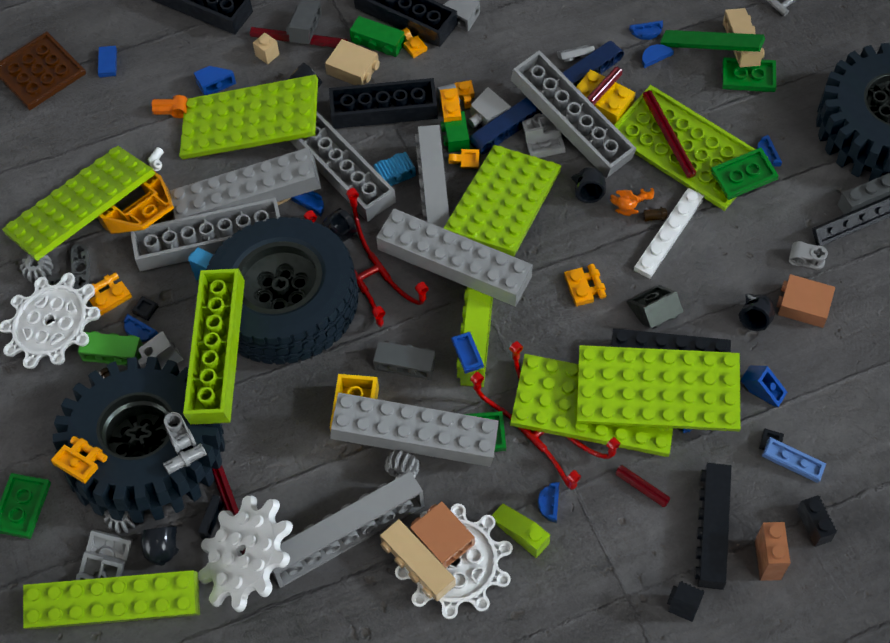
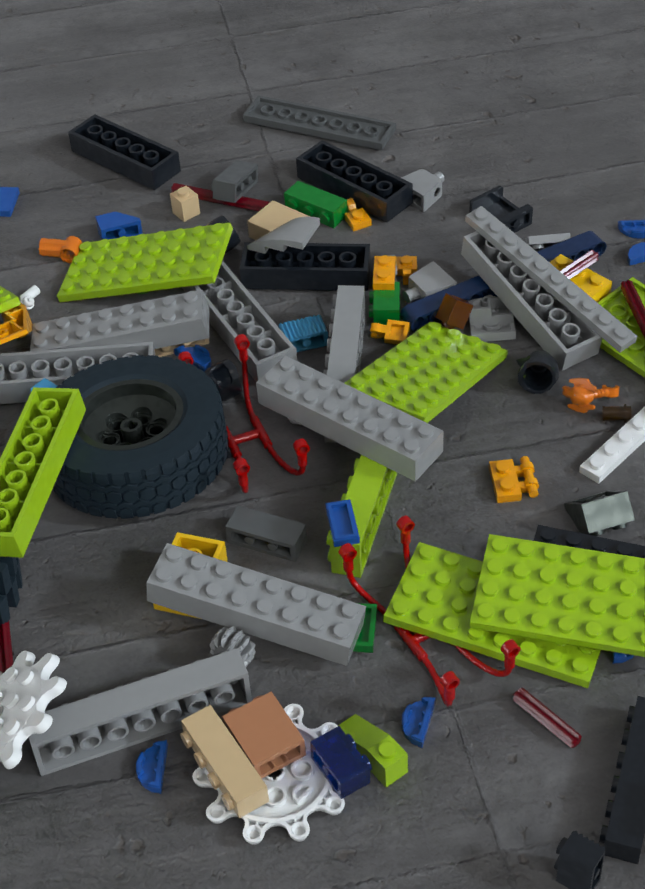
camera: 10 degrees right, 15 degrees down
none -> blue tile [136,740,168,794]
none -> light grey slope [247,217,320,254]
none -> clear blue brick [310,726,372,799]
none -> reddish brown brick [435,293,474,329]
none -> light grey plate [465,206,638,353]
none -> black panel [469,185,533,233]

